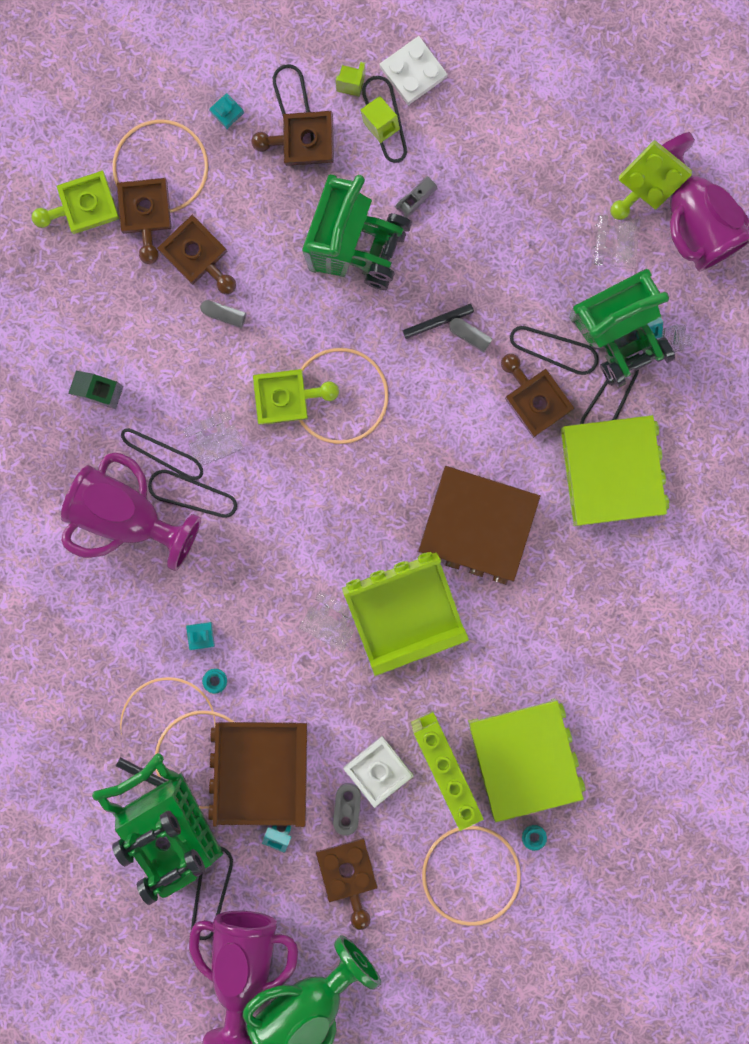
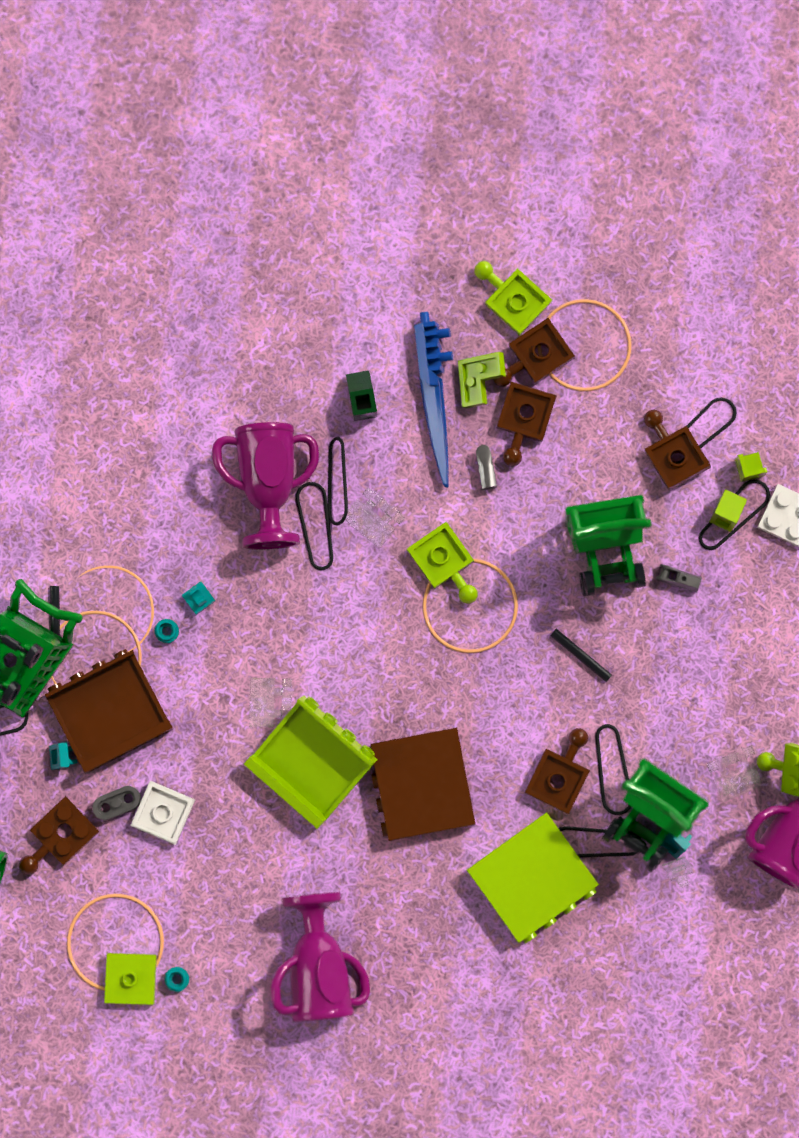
camera: 60 degrees right, 5 degrees down
teal tile [209,93,244,129] -> none
lime panel [411,711,484,831] -> none
flat silver bar [450,318,492,353] -> none
lime panel [468,698,586,823] -> none
none -> lime plate [104,953,157,1005]
none -> magenta piece [270,892,370,1022]
none -> blue piece [414,312,454,488]
none -> lime plate [458,352,506,408]

